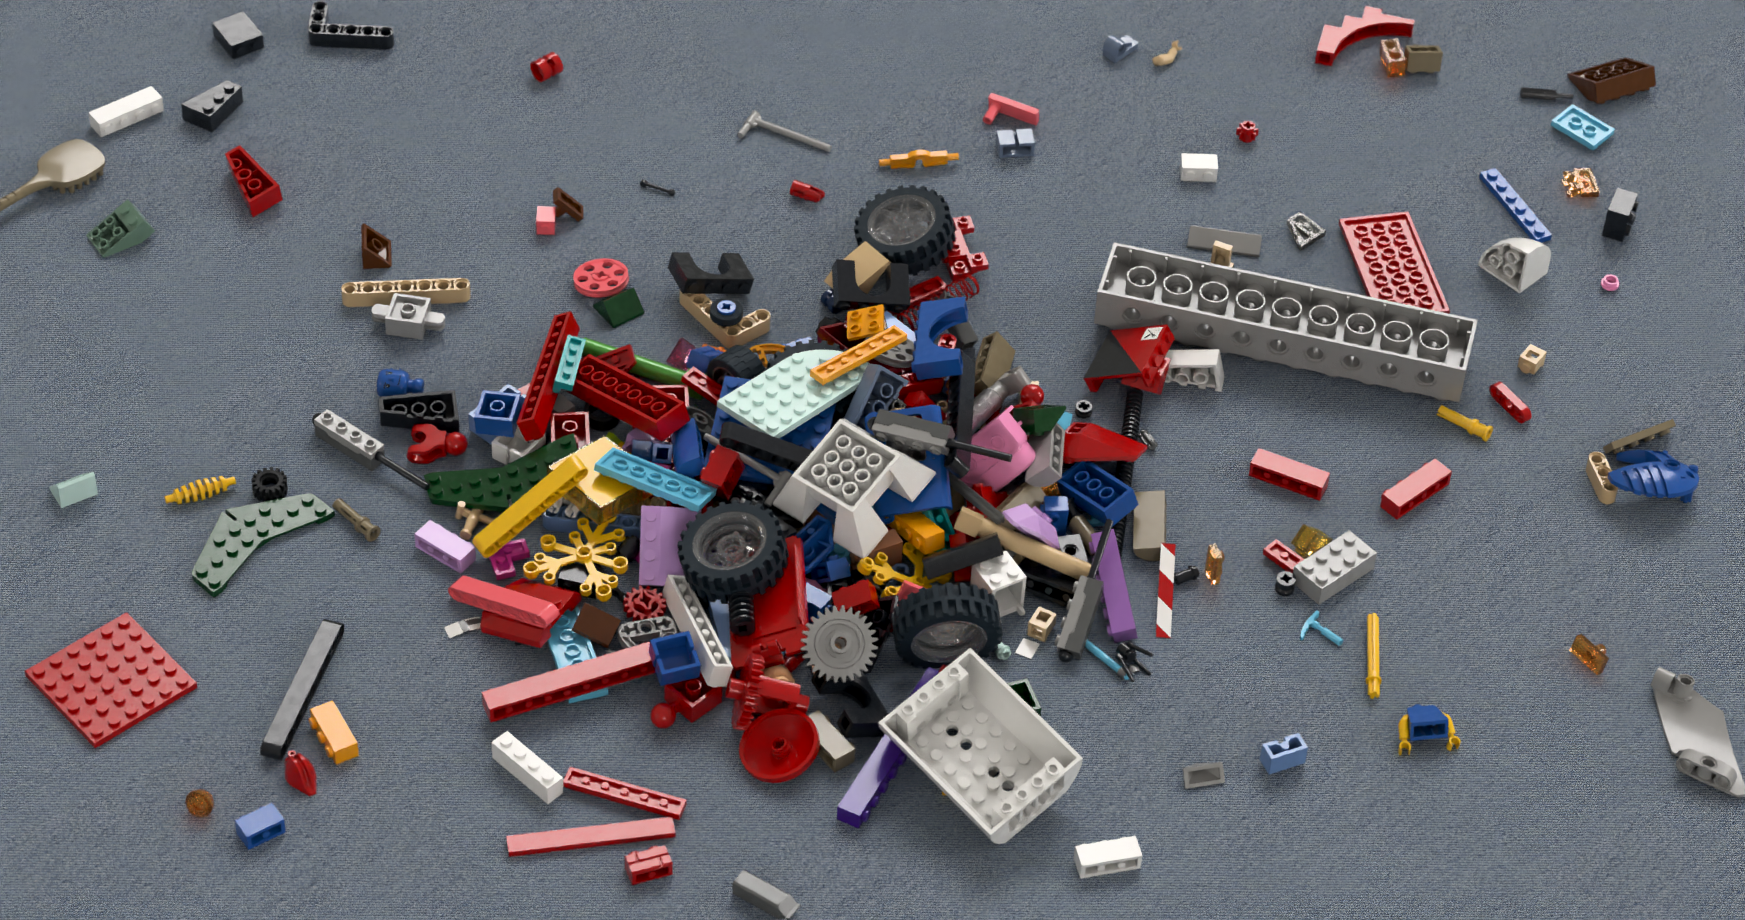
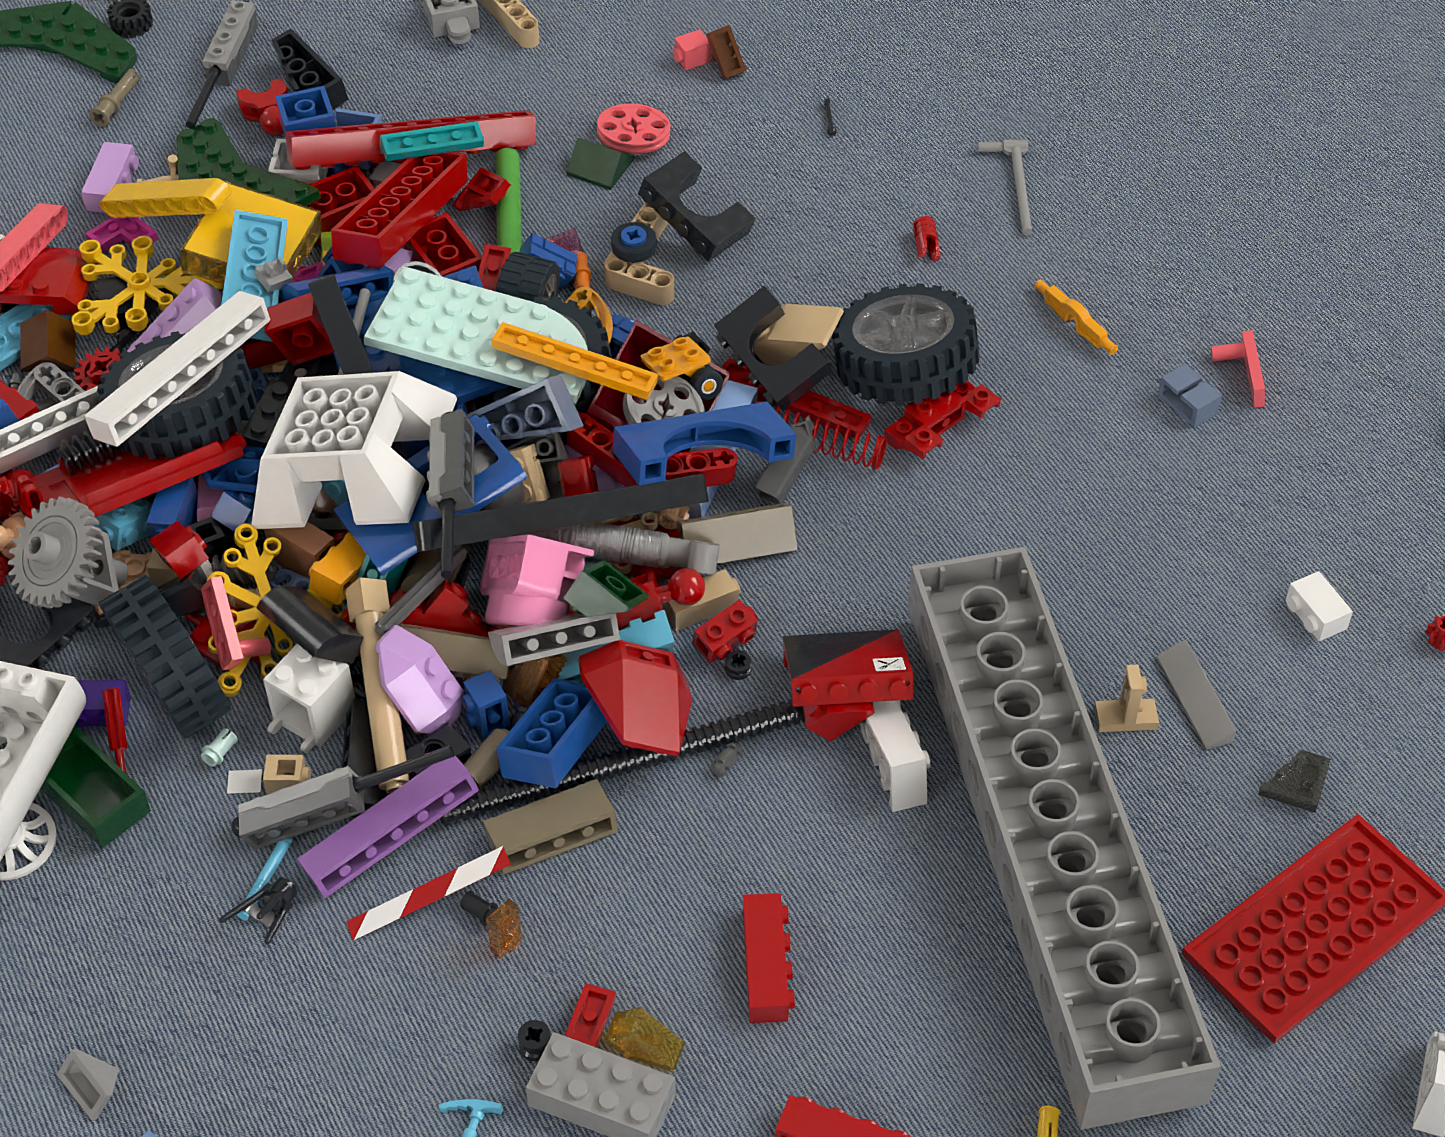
camera: 65 degrees right, 5 degrees up
blue piece [377,368,424,397] -> none
none -> white brick [84,291,271,447]
none -> light grey tile [254,257,293,293]
none -> red brick [692,599,758,664]

